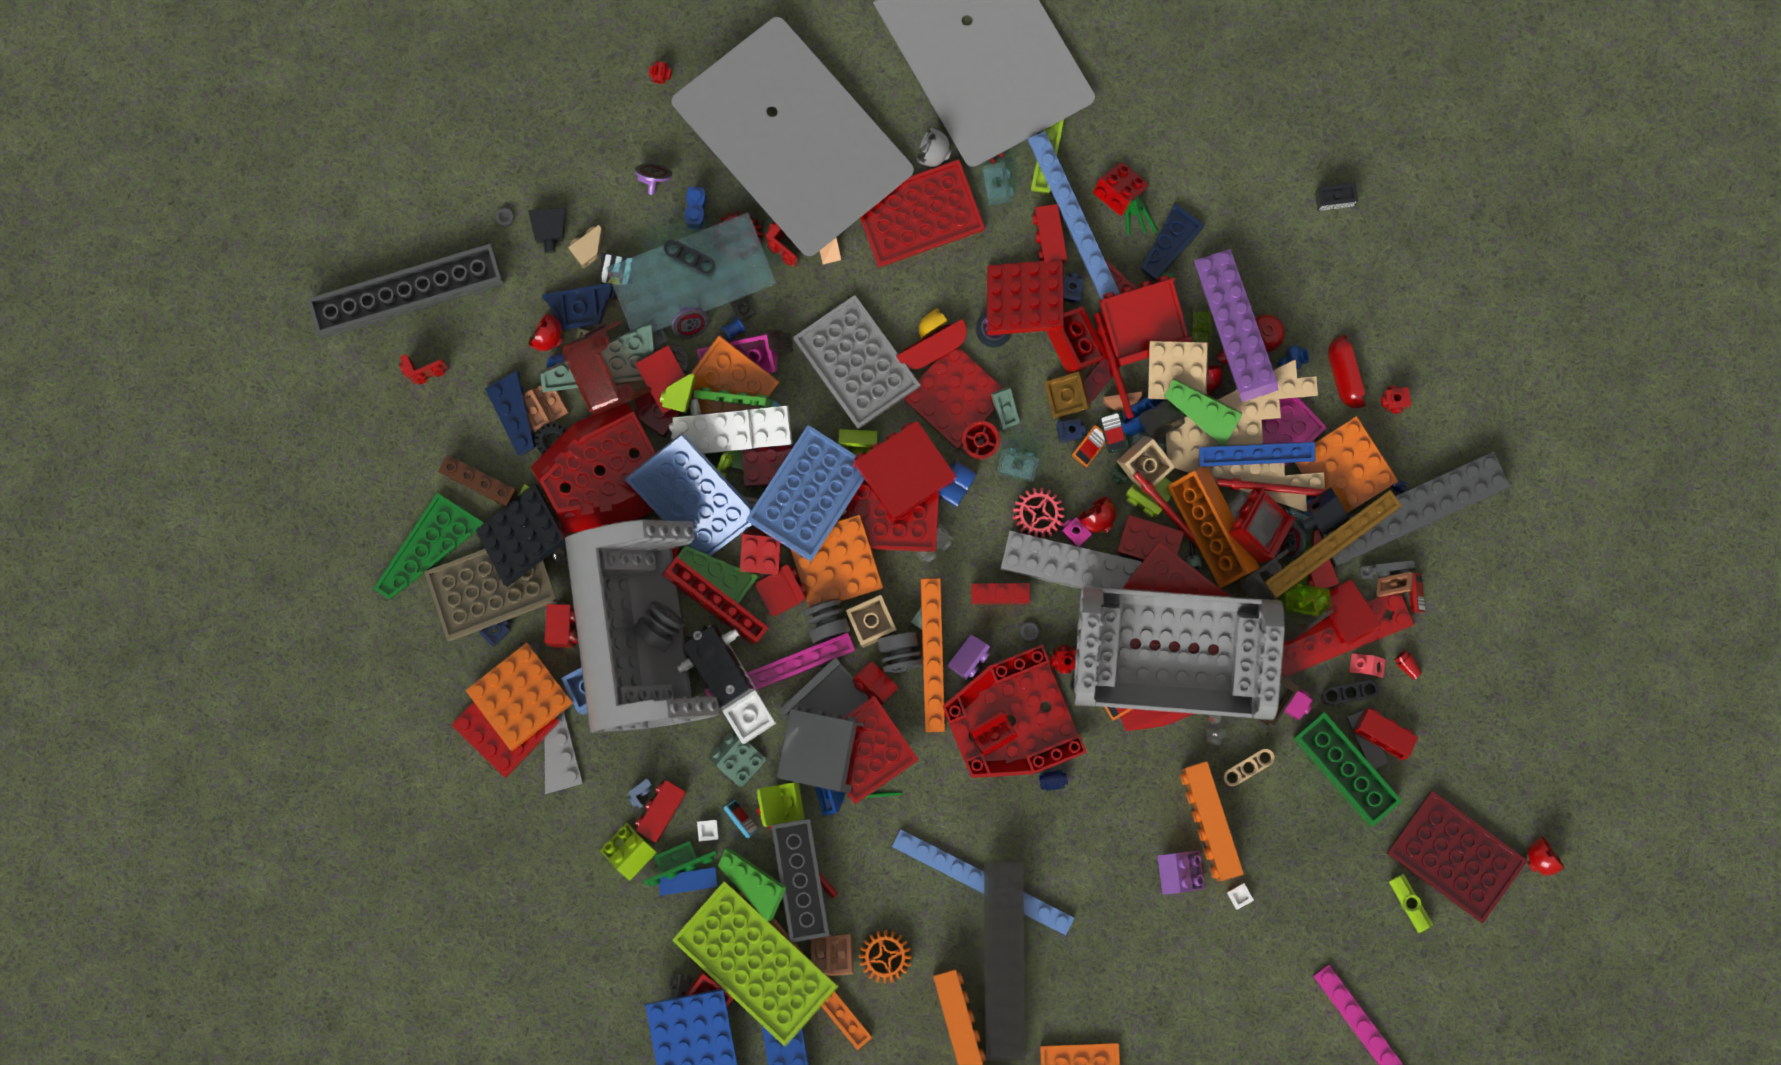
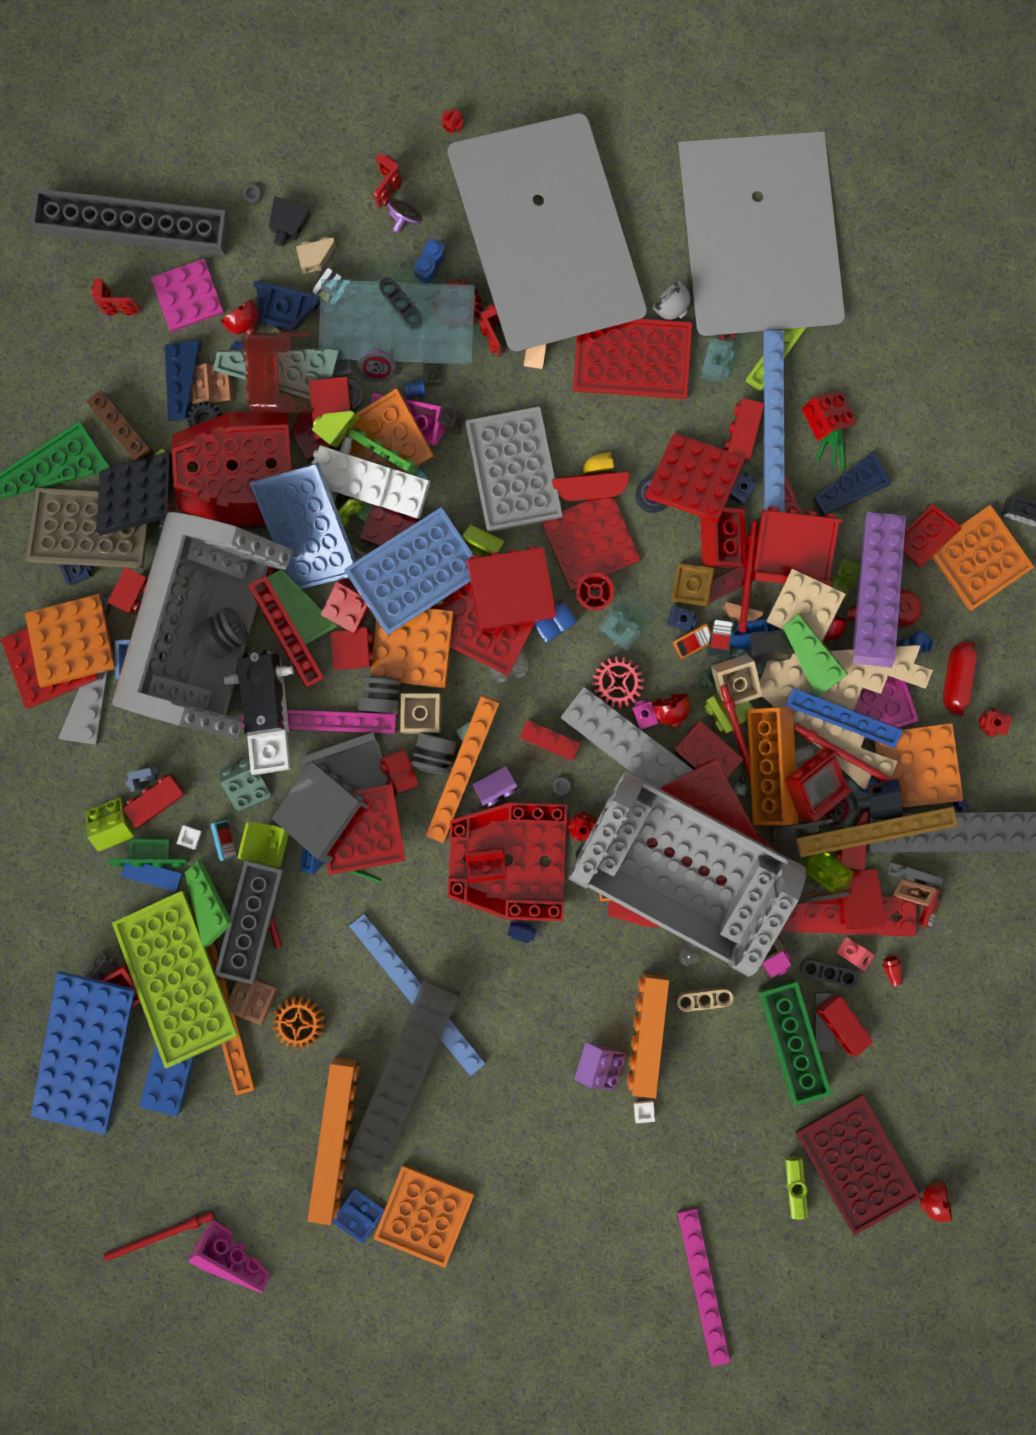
camera: 25 degrees right, 5 degrees up
sand green plate [991,387,1020,429] -> none
none -> dark pink plate [151,259,224,332]
none -> red bracket [373,152,402,209]
none -> red tile [903,504,961,568]
none -> orange plate [932,505,1034,611]

